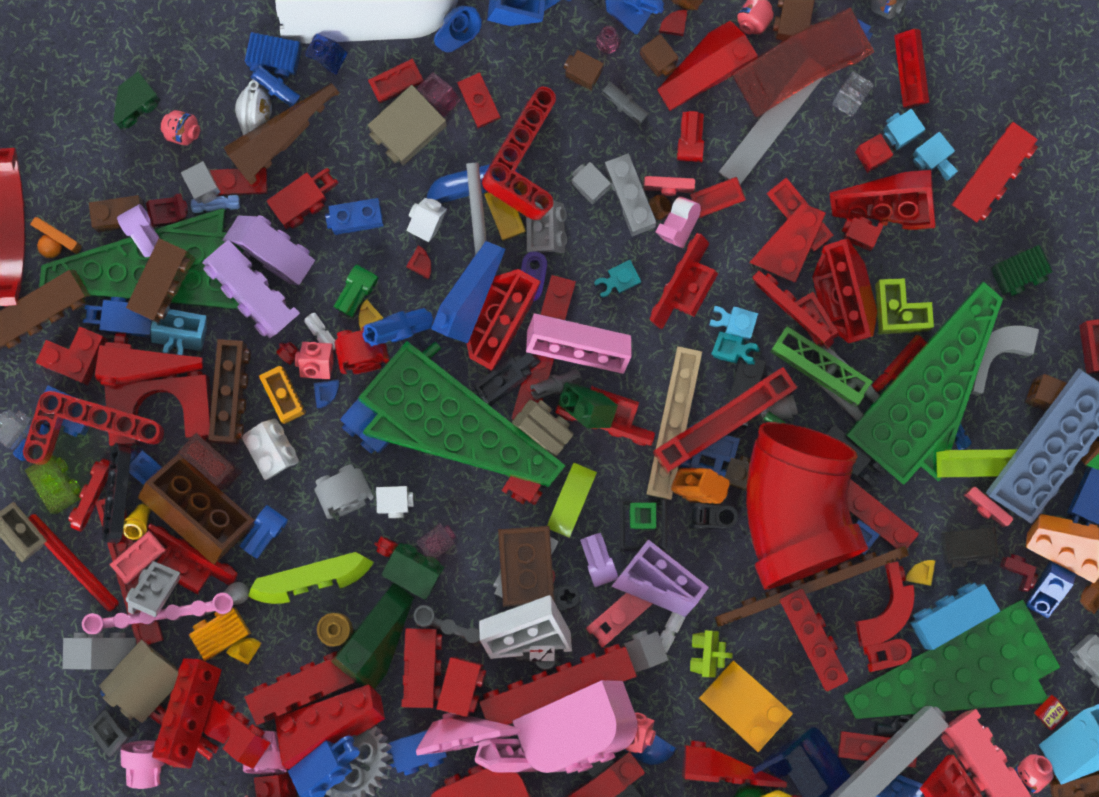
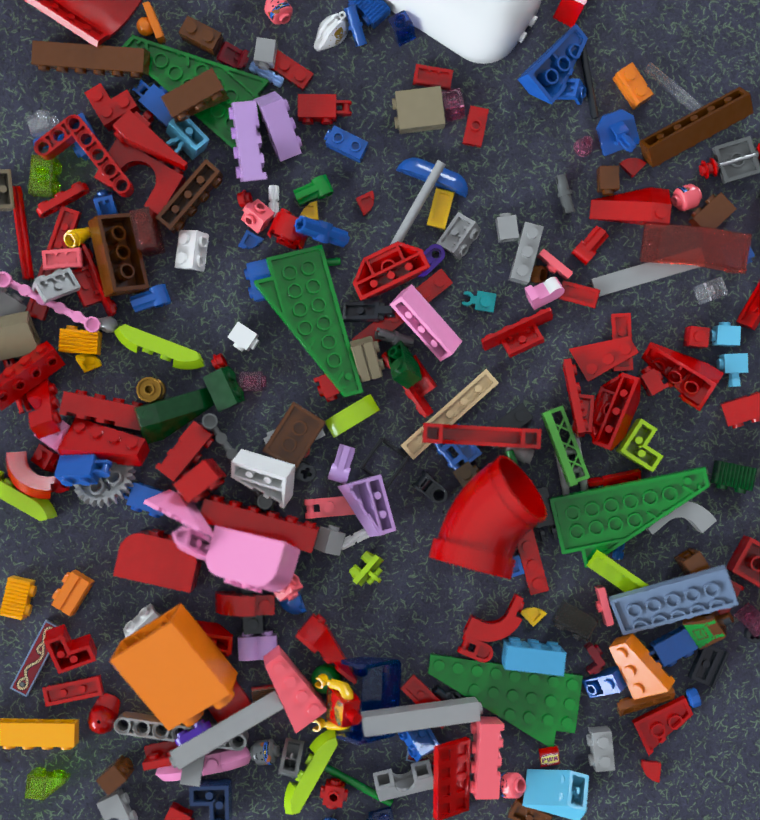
camera: 35 degrees right, 5 degrees up
black beam [102,443,131,543] -> none
lavender piece [117,204,159,258] -> none
reddish brown wedge [223,83,340,185] -> none
light orange brick [259,366,306,424] -> none
light grey brick [314,464,374,519] -> none
white brick [406,198,447,242] -> none
blue wedge [431,241,505,343] -> none
blue cap [434,6,482,52] -> none
red beam [482,87,556,220] -> none
white sticker [530,646,555,661] -> none
reddish brown brick [563,50,604,91] -> none
green brick [629,503,656,530] -> none
orange brick [671,468,730,504] -> none
light orange slope [699,661,793,752] -> none
medium azure brick [709,306,758,341] -> none
teal plate [711,332,760,364] -> none
reddish brown plate [714,546,909,627] -> none
red bracket [780,589,848,691] -> none

